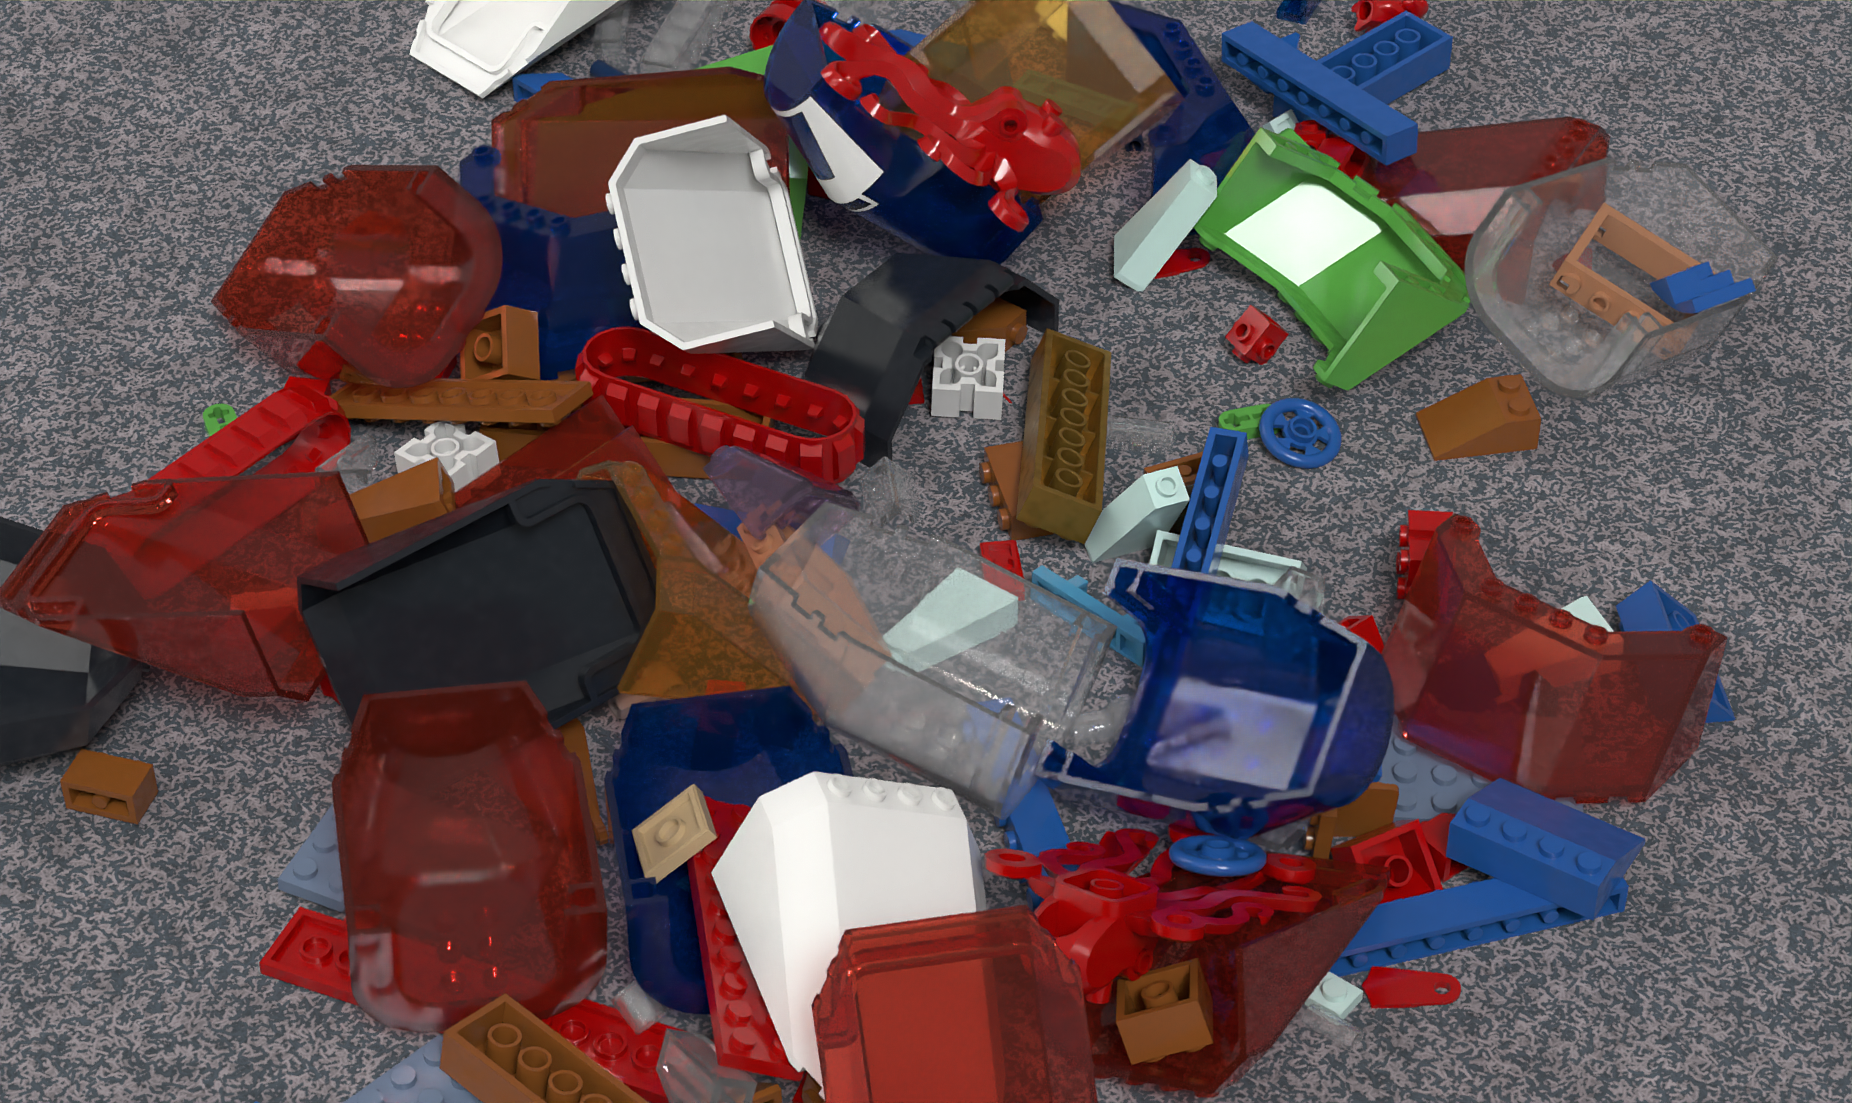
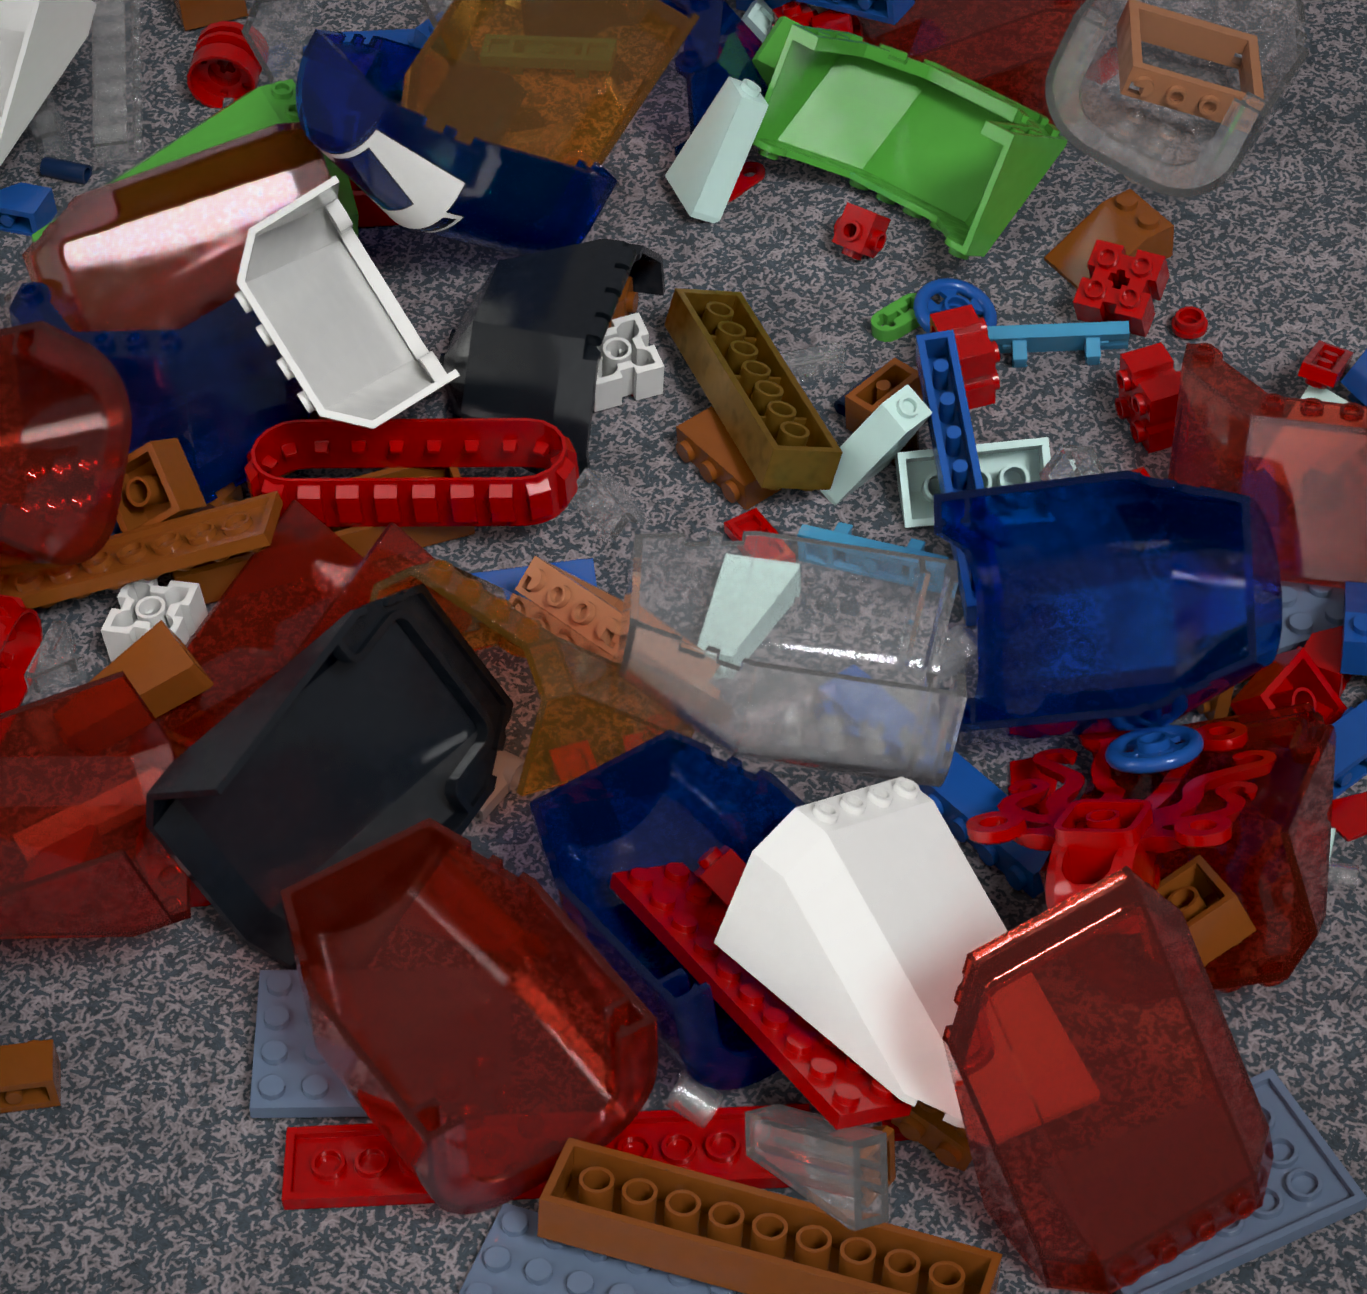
camera: 20 degrees left, 5 degrees up
tan plate [631,784,717,886] -> none
clear purple windscreen [703,445,862,549] -> none
red animal [817,21,1082,232] -> none
blue slope [1650,261,1756,314] -> none
none -> red brick [930,304,1000,409]
none -> dark azure hinge [987,321,1130,368]
none -> red brick [1073,239,1170,337]
none -> red plate [1171,306,1208,339]
none -> red plate [1297,340,1354,389]

